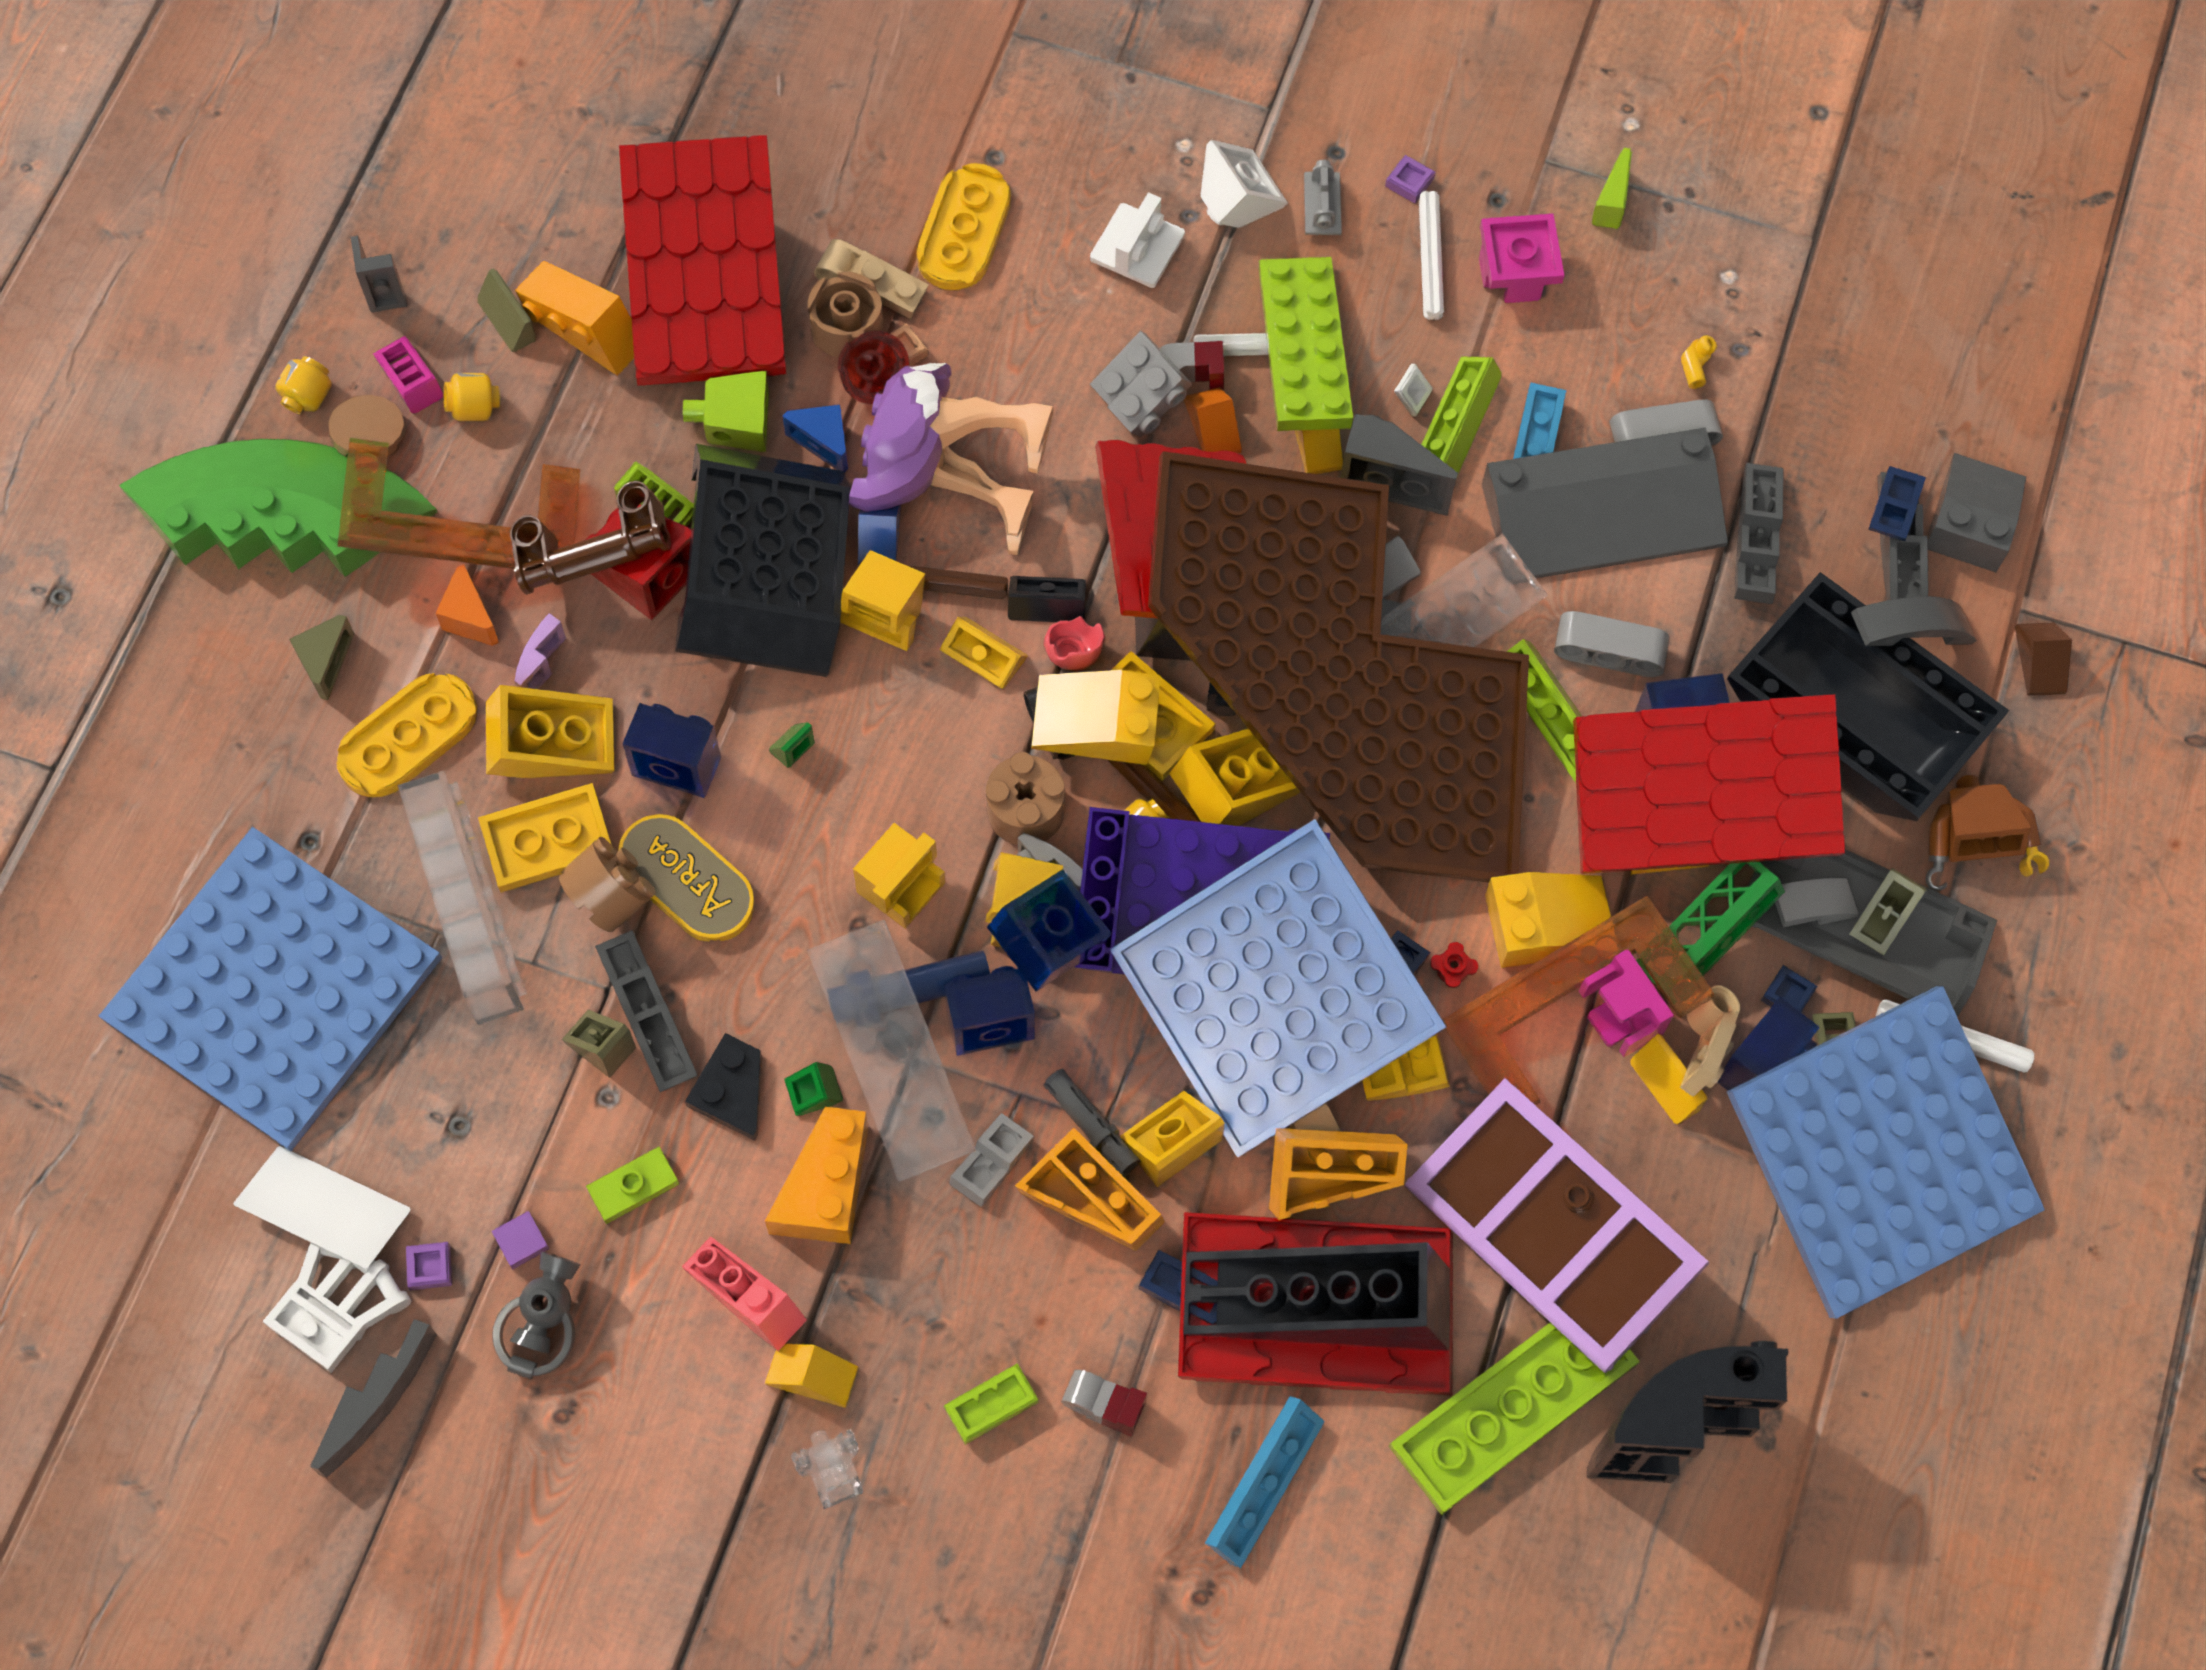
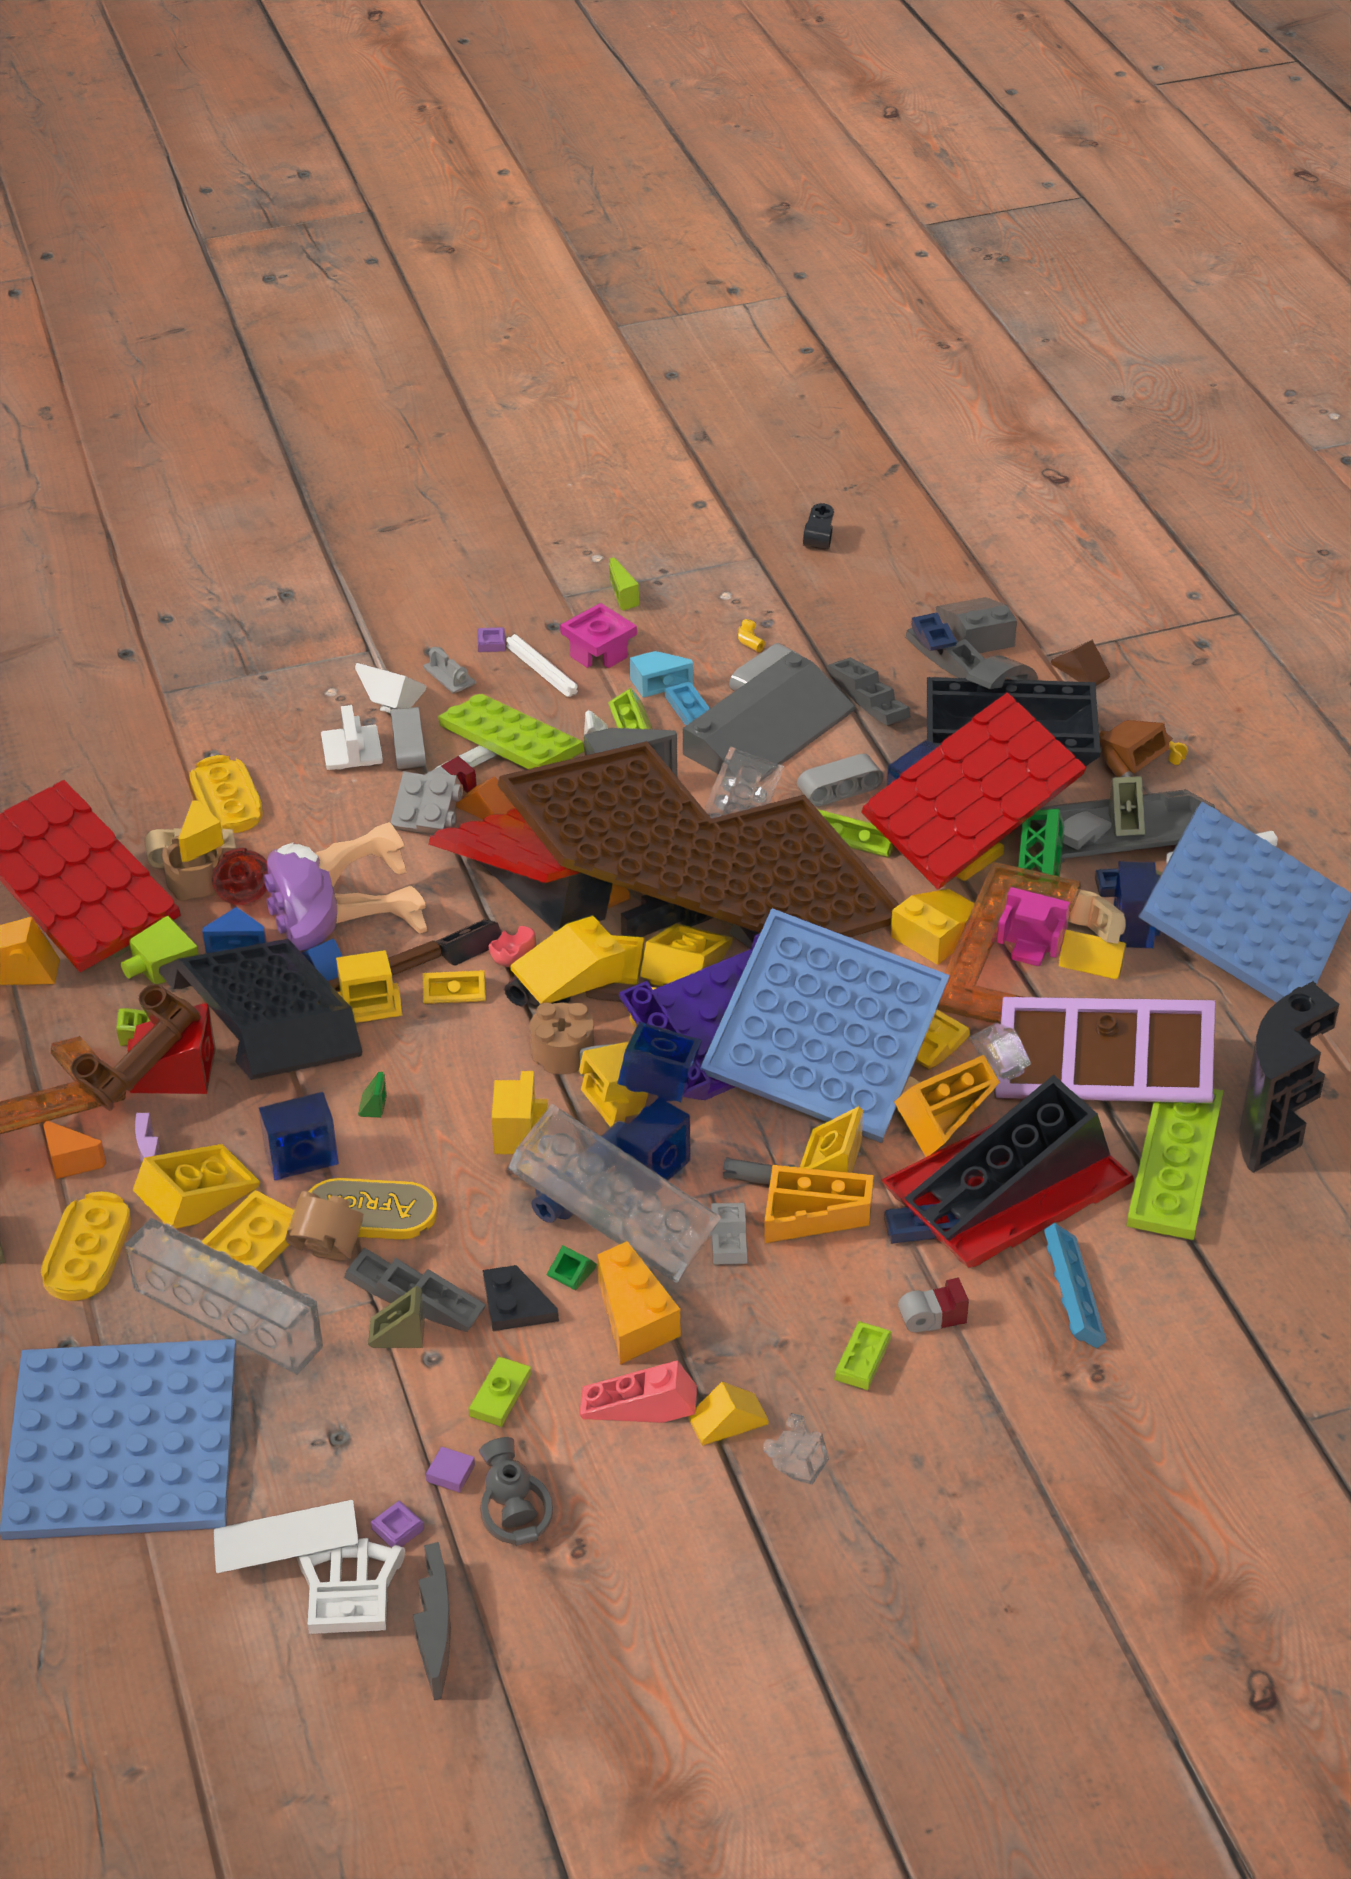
camera: 35 degrees left, 25 degrees down
none -> yellow slope [178,800,224,862]
none -> light grey beam [391,707,426,769]
none -> medium azure slope [630,651,693,698]
none -> black piece [803,503,834,549]
none -> clear slope [969,1022,1031,1080]

